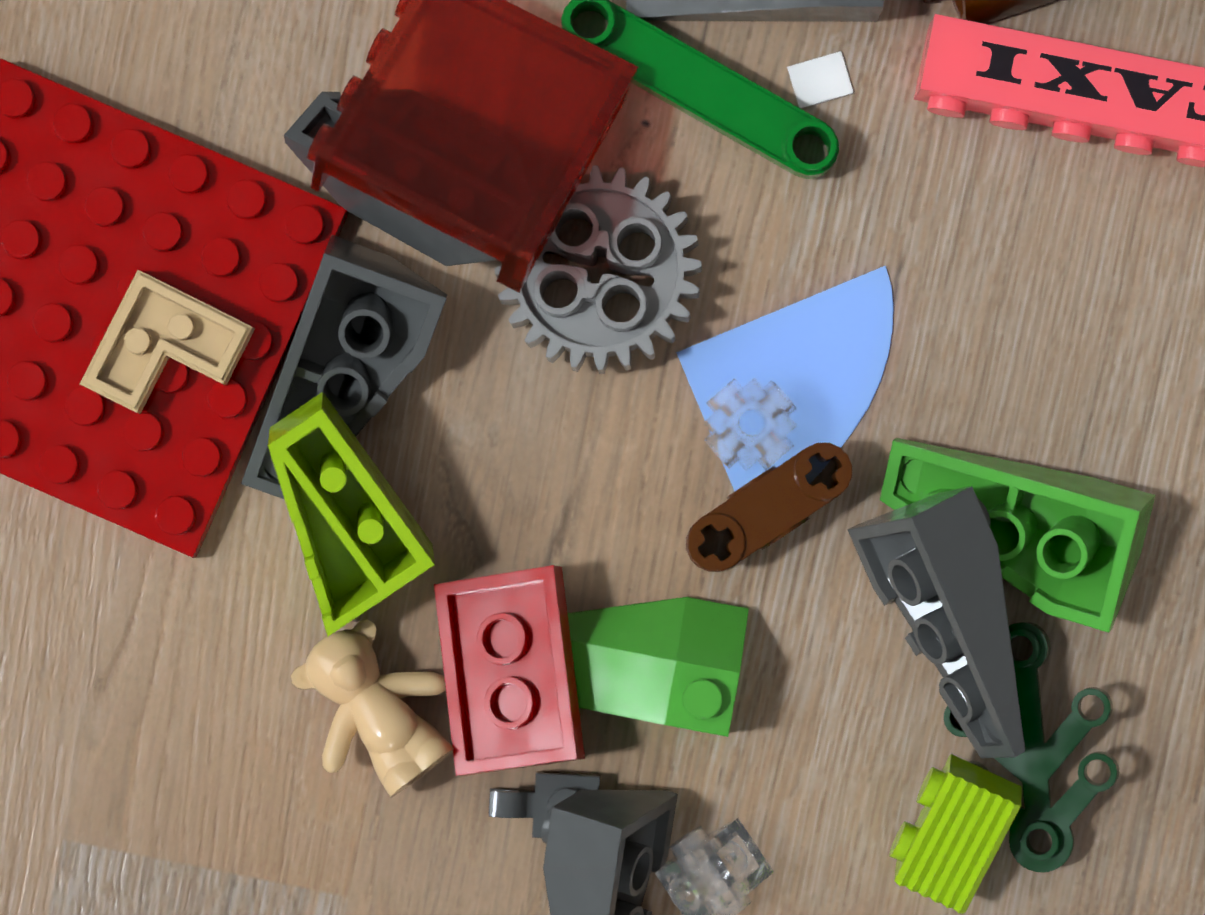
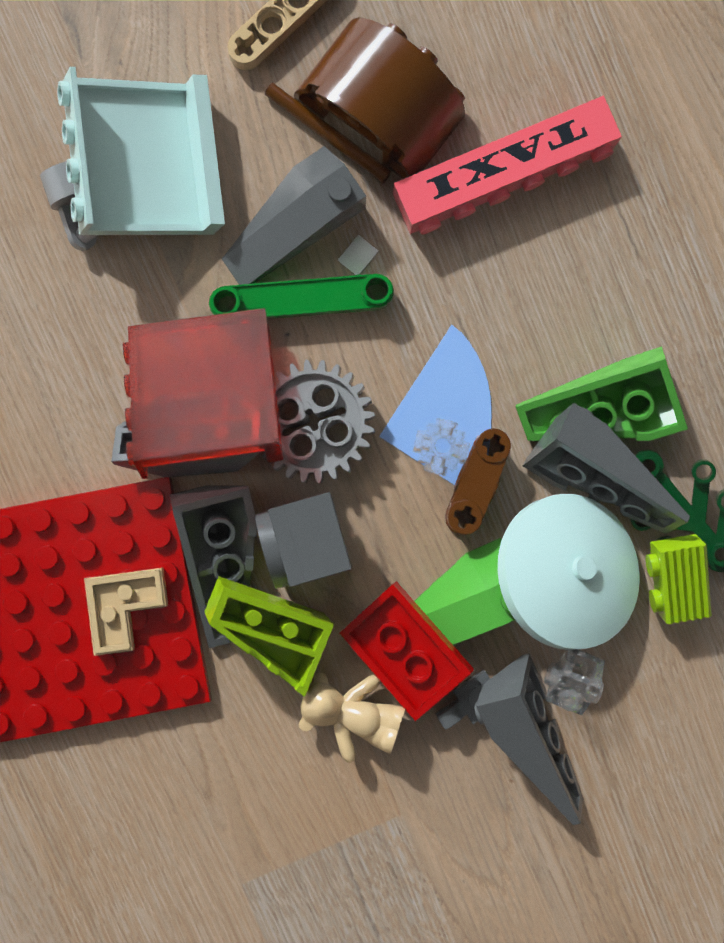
camera: 45 degrees left, 0 degrees up
none -> dark grey piece [255,492,352,589]
none -> light aqua dish [498,494,640,650]

